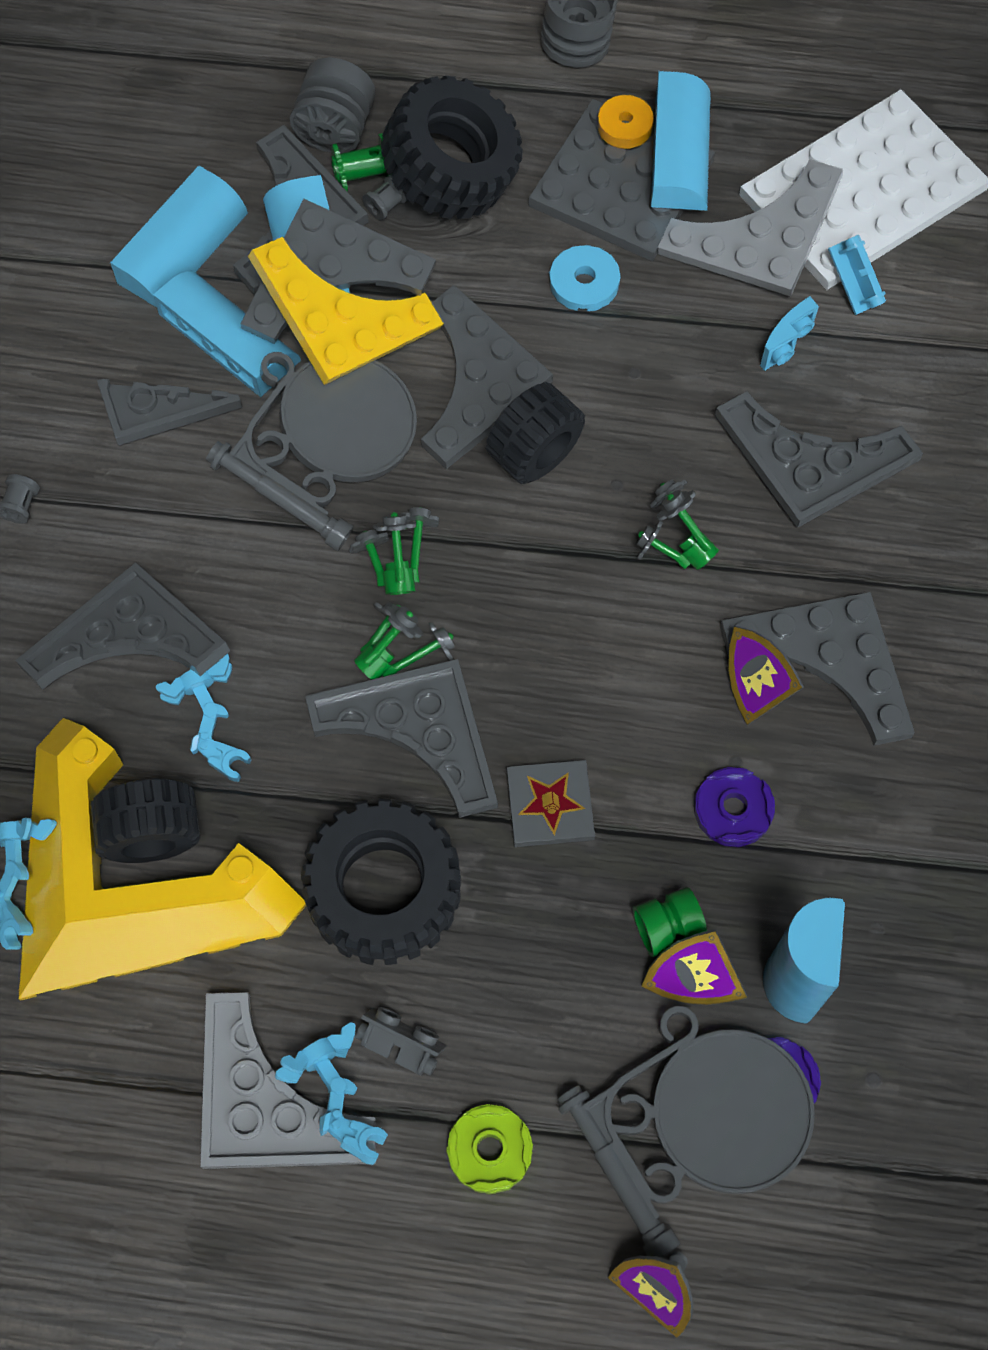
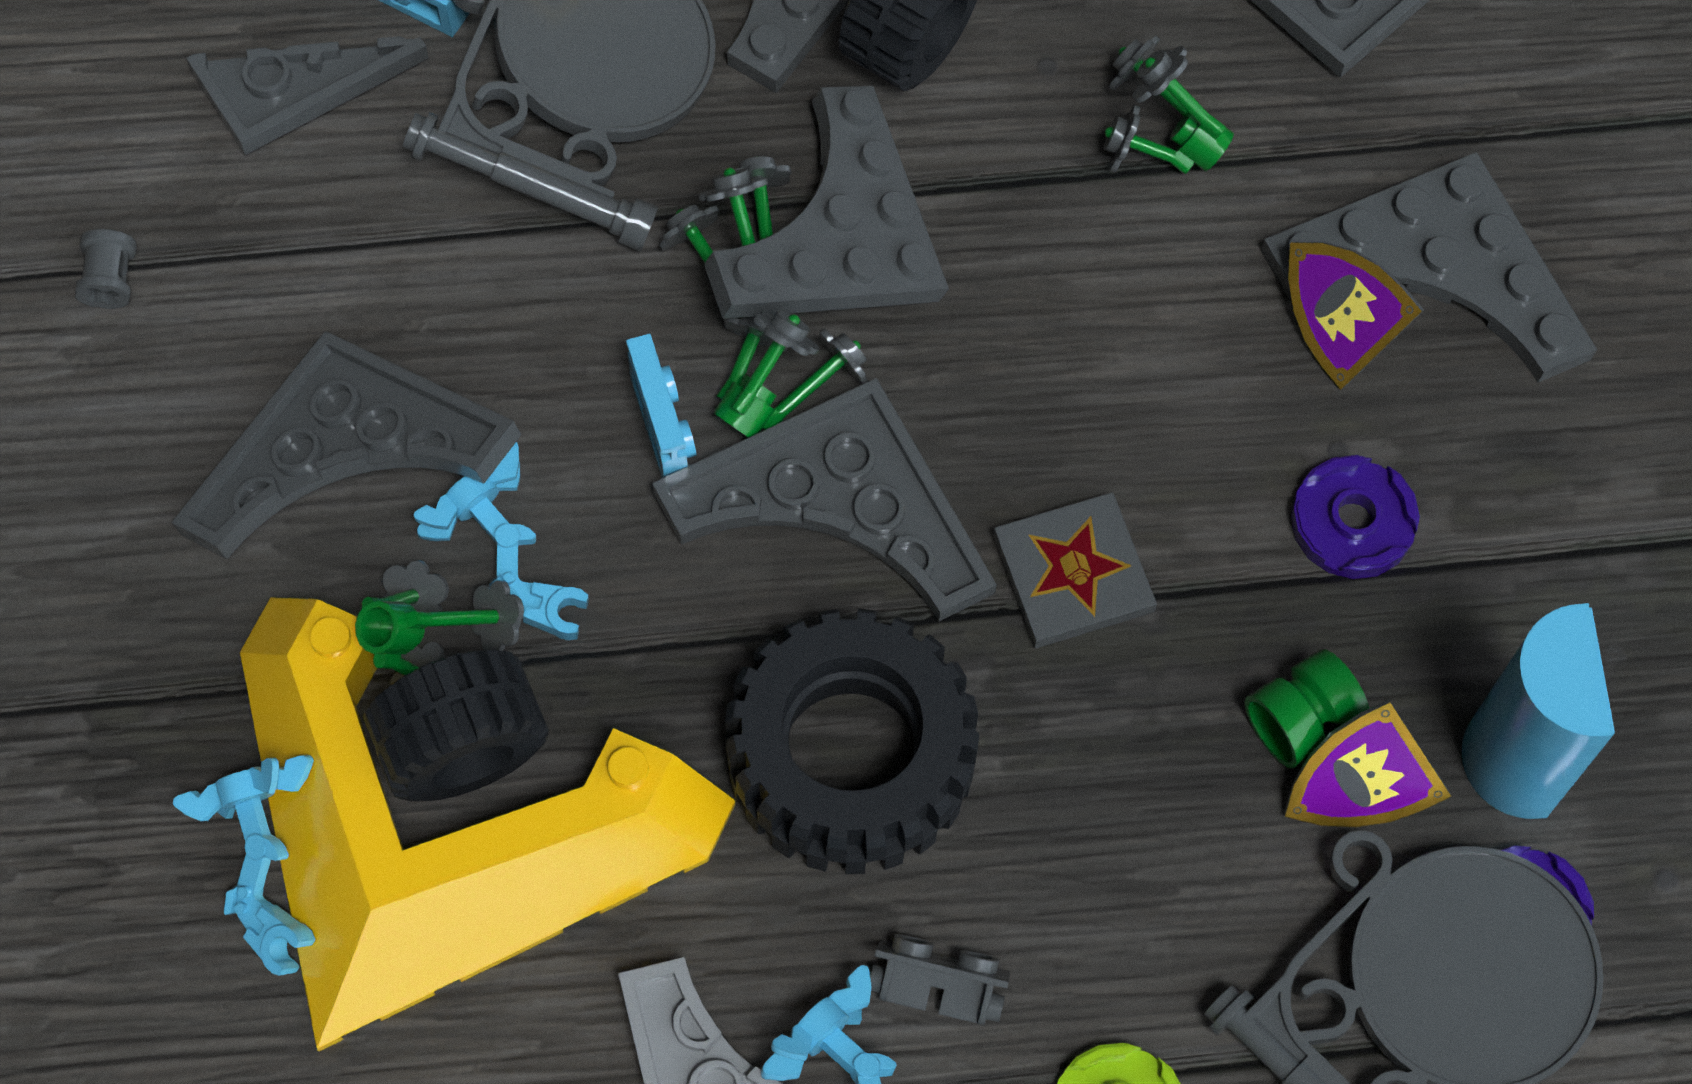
camera: 15 degrees left, 0 degrees up
none -> plant [355,560,524,685]
none -> medium azure plate [626,333,697,478]
none -> dark grey plate [704,86,949,319]

